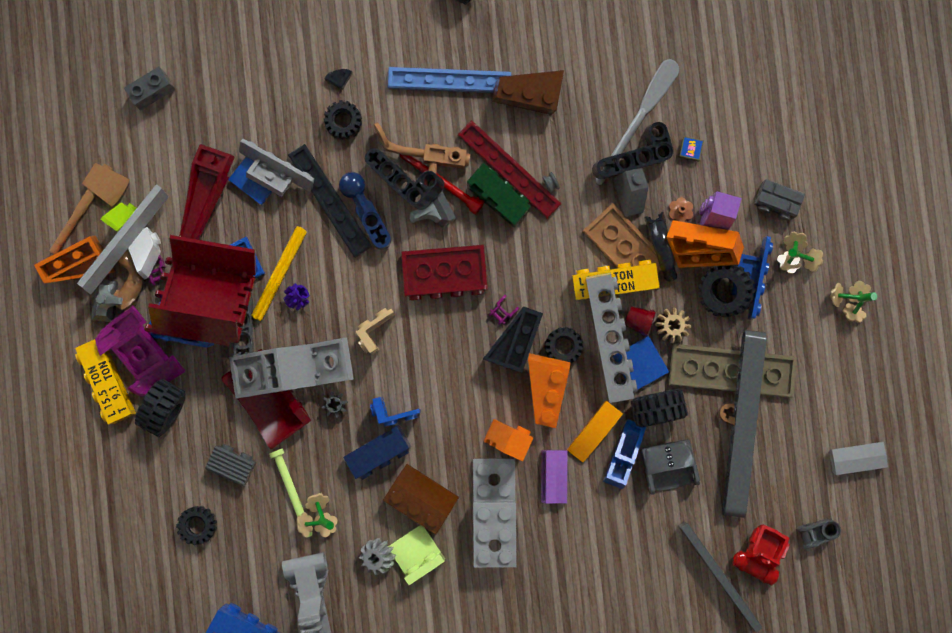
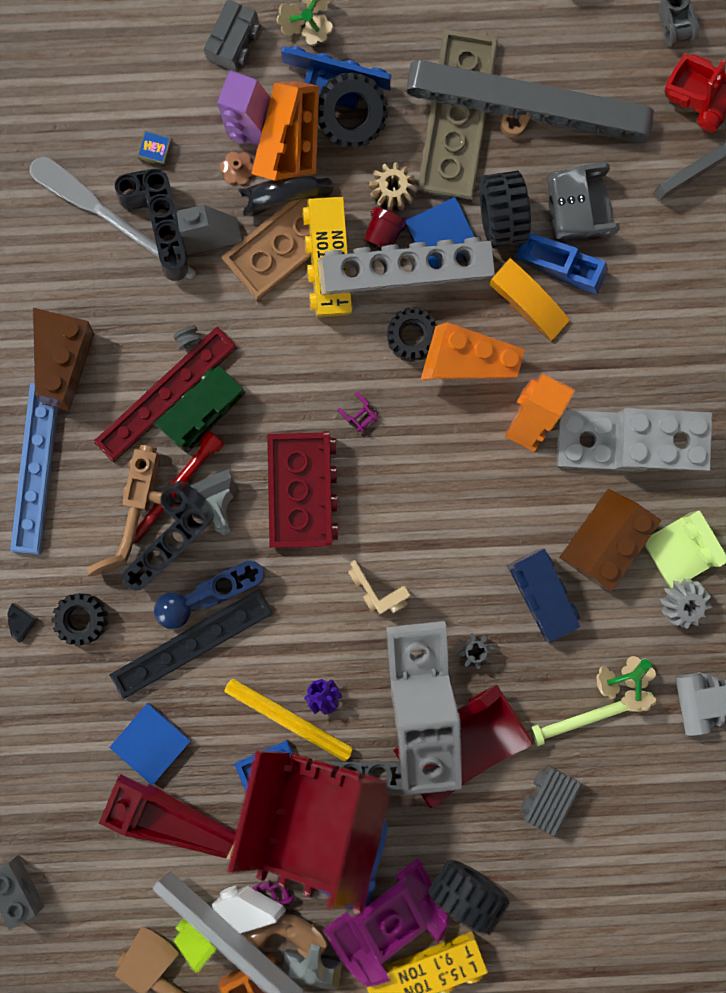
camera: 95 degrees left, 0 degrees up
black tyre [176,506,217,545] -> none
light grey bracket [239,139,314,197] -> none
blue bracket [370,397,421,427] -> none
black wedge [483,306,543,373] -> none
medium lavender piece [541,450,567,503] -> none

